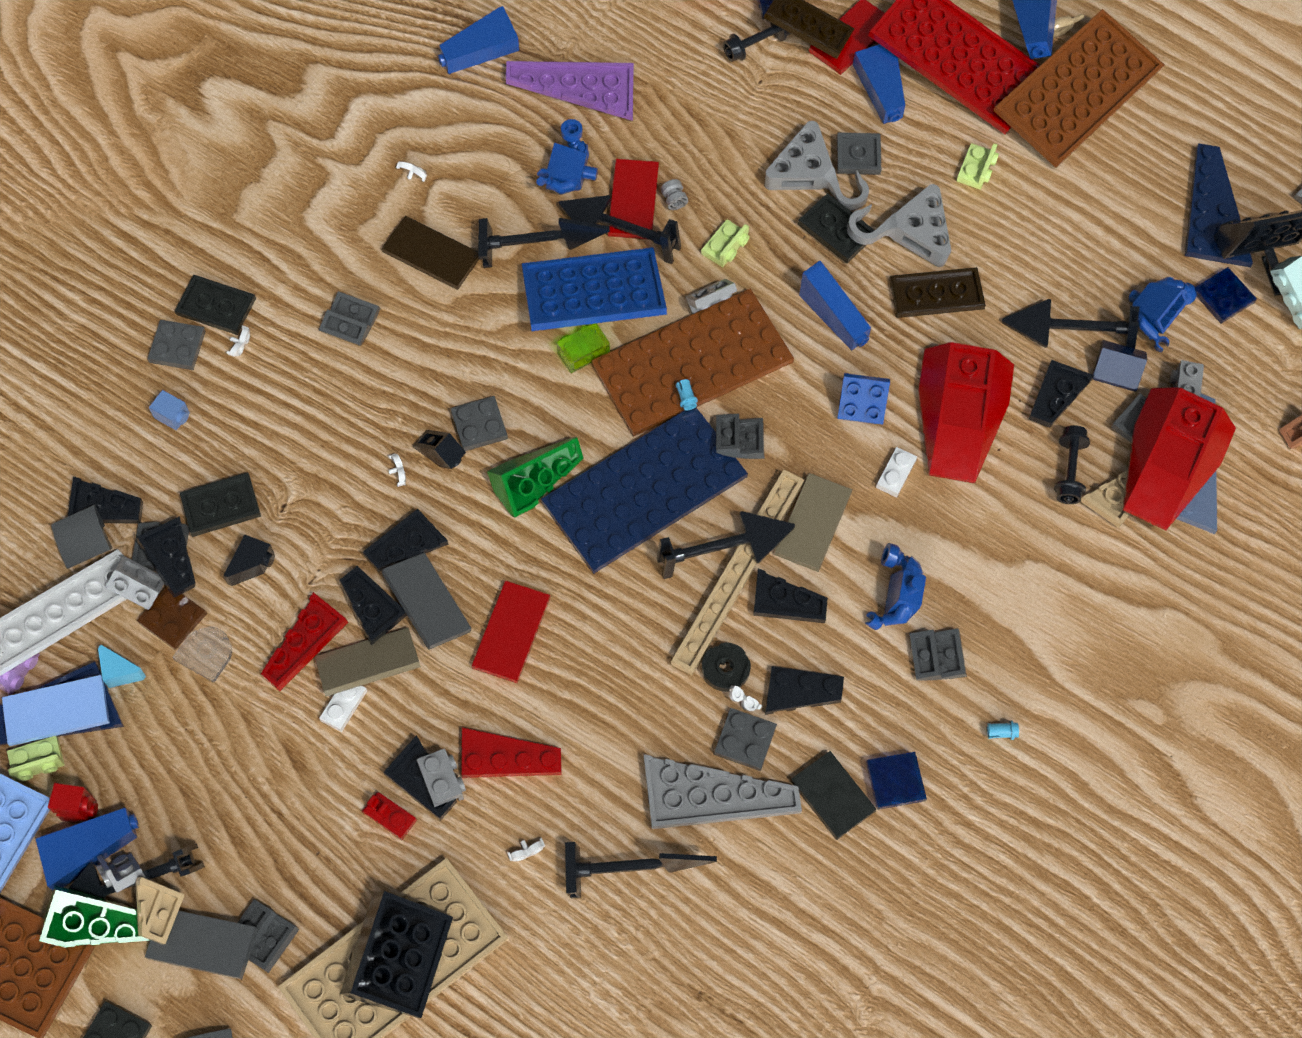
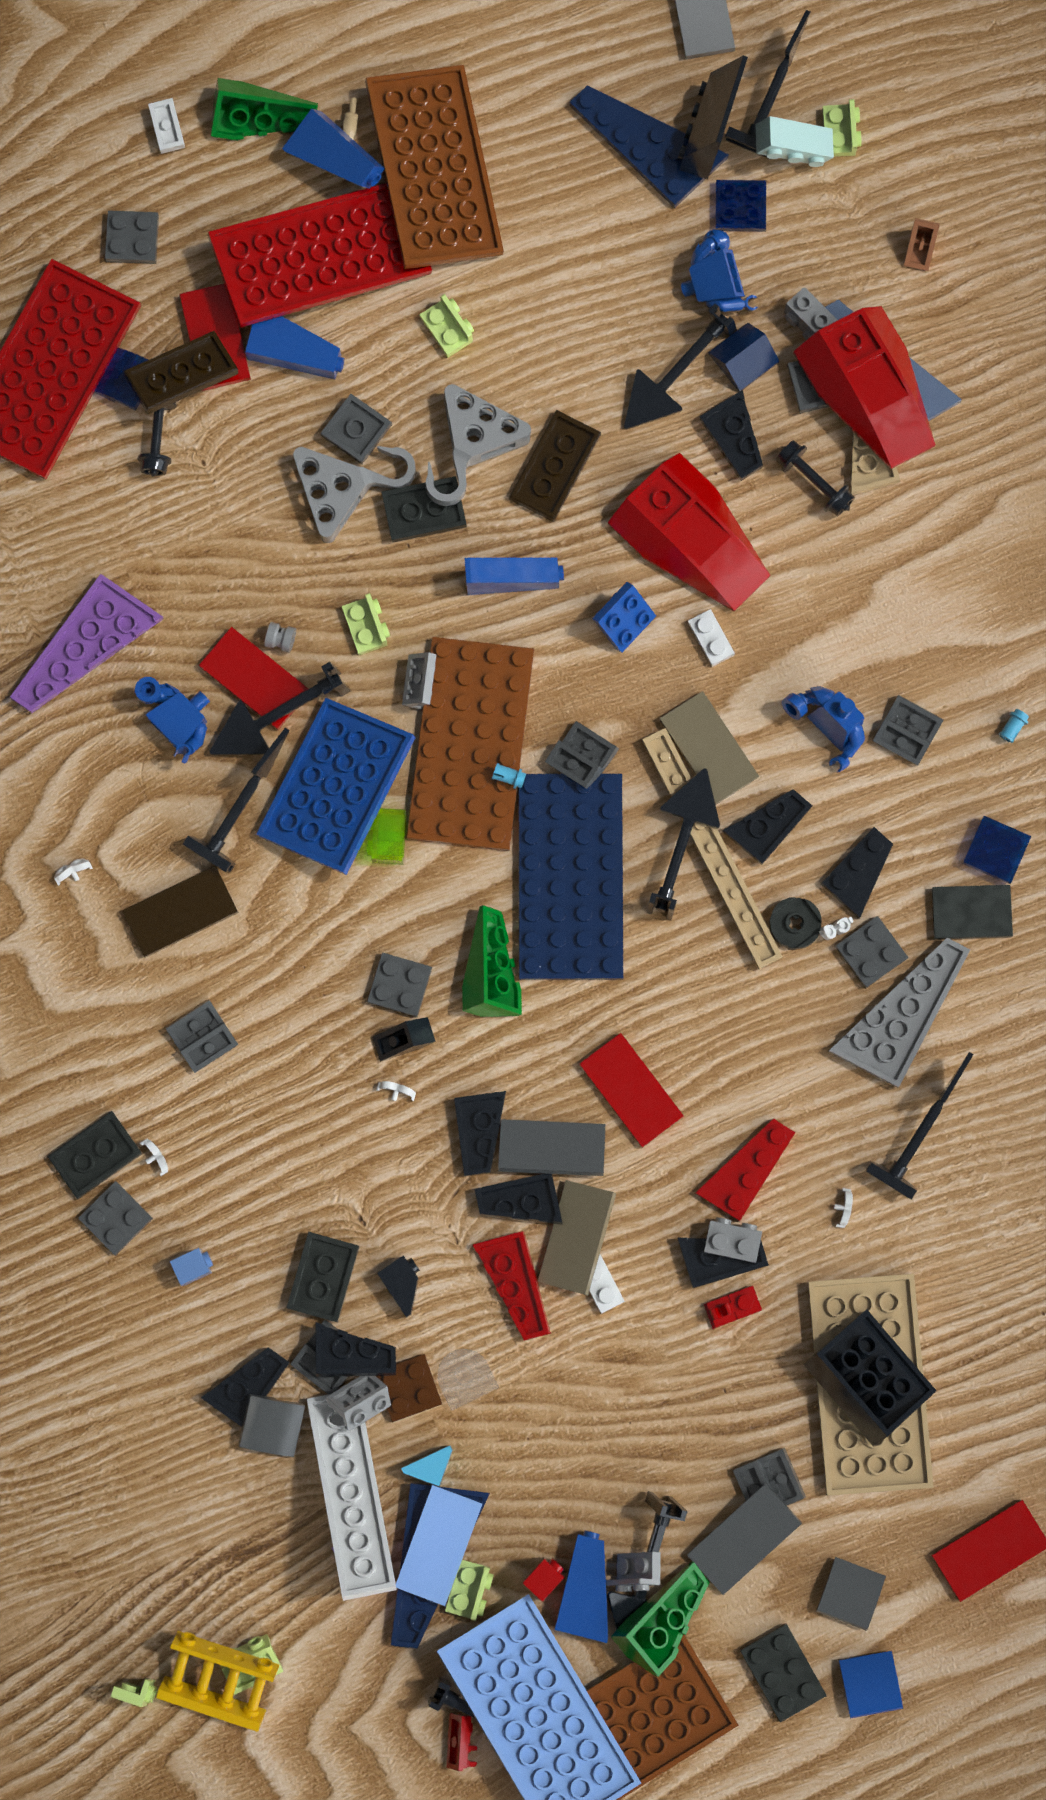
camera: 50 degrees left, 15 degrees up
tan wing [136,877,184,944] -> none

